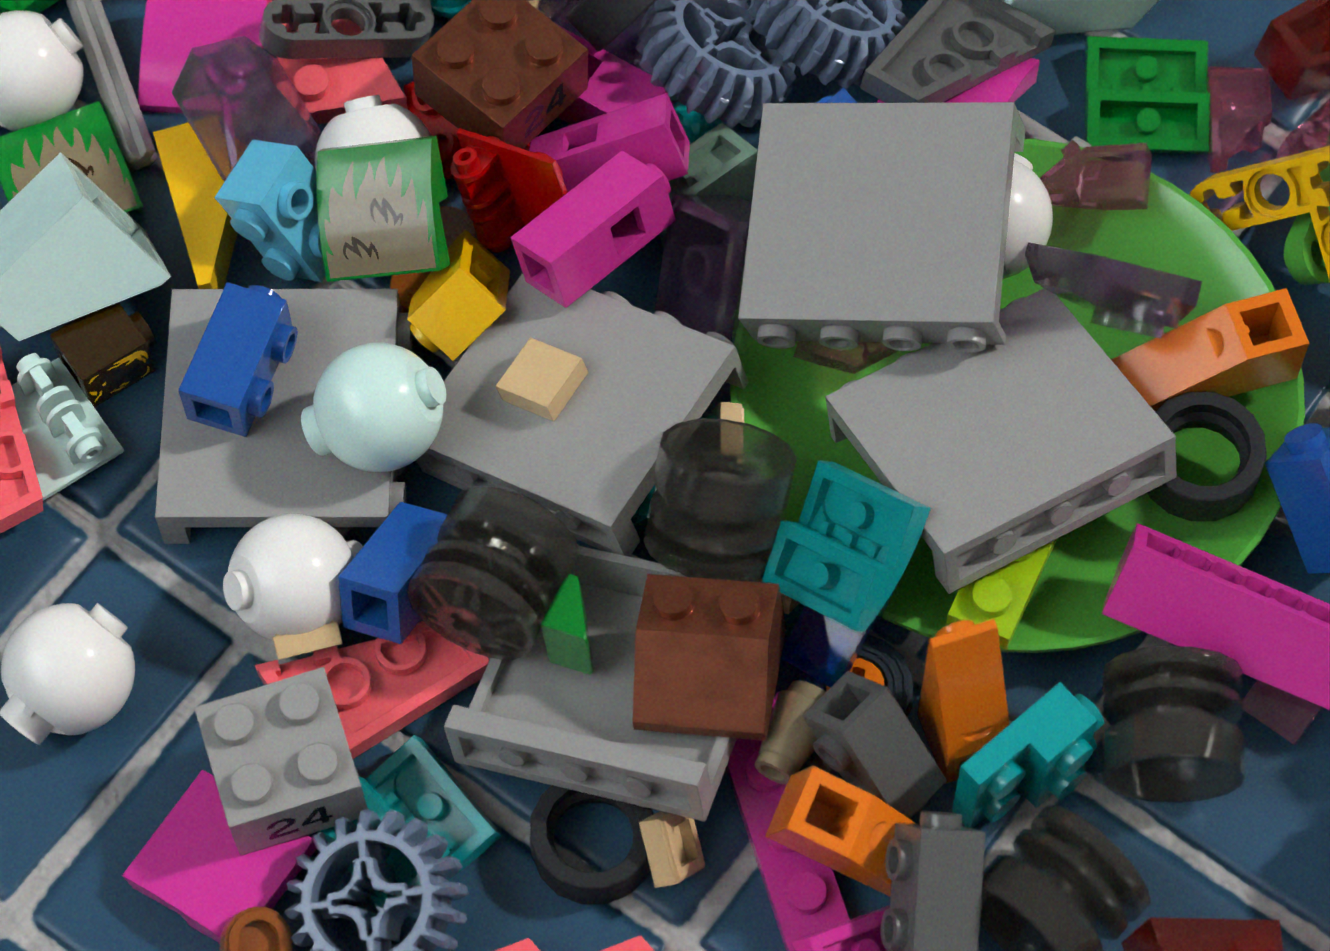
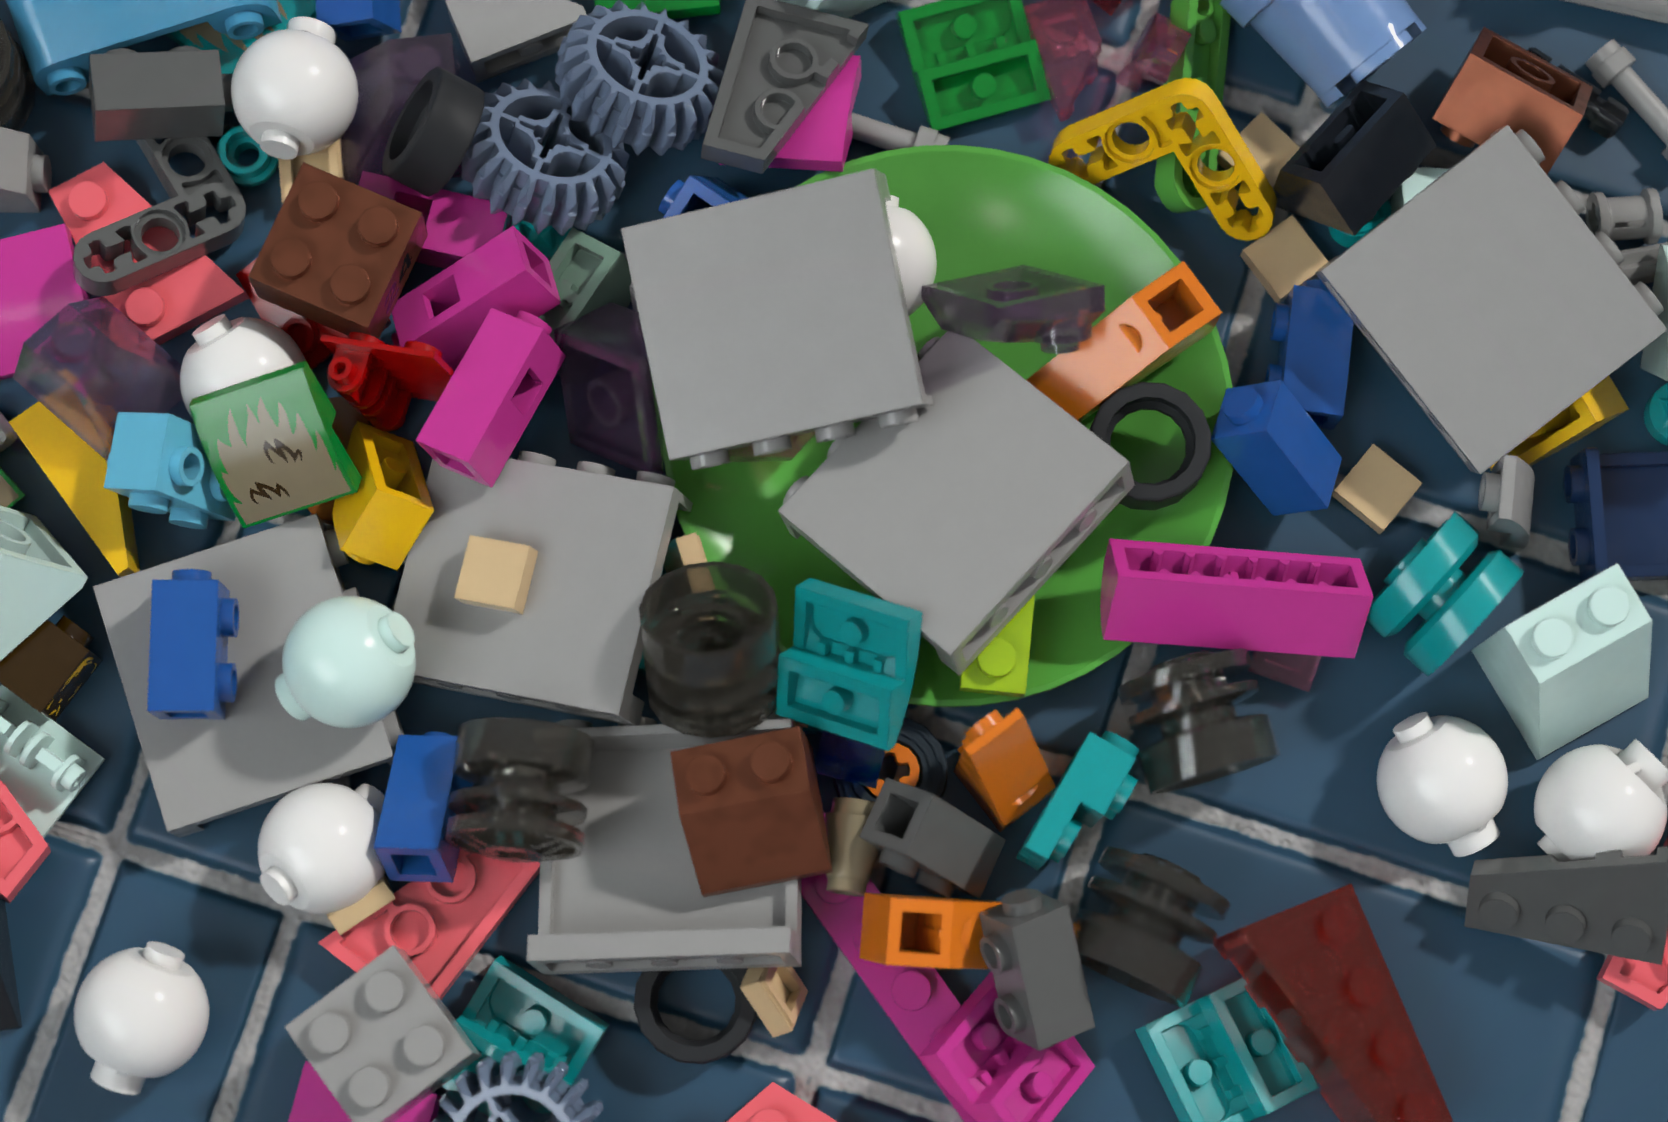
camera: 25 degrees left, 15 degrees up
green slope [540,574,594,675] -> none
clear pink slope [1040,140,1152,210] -> none

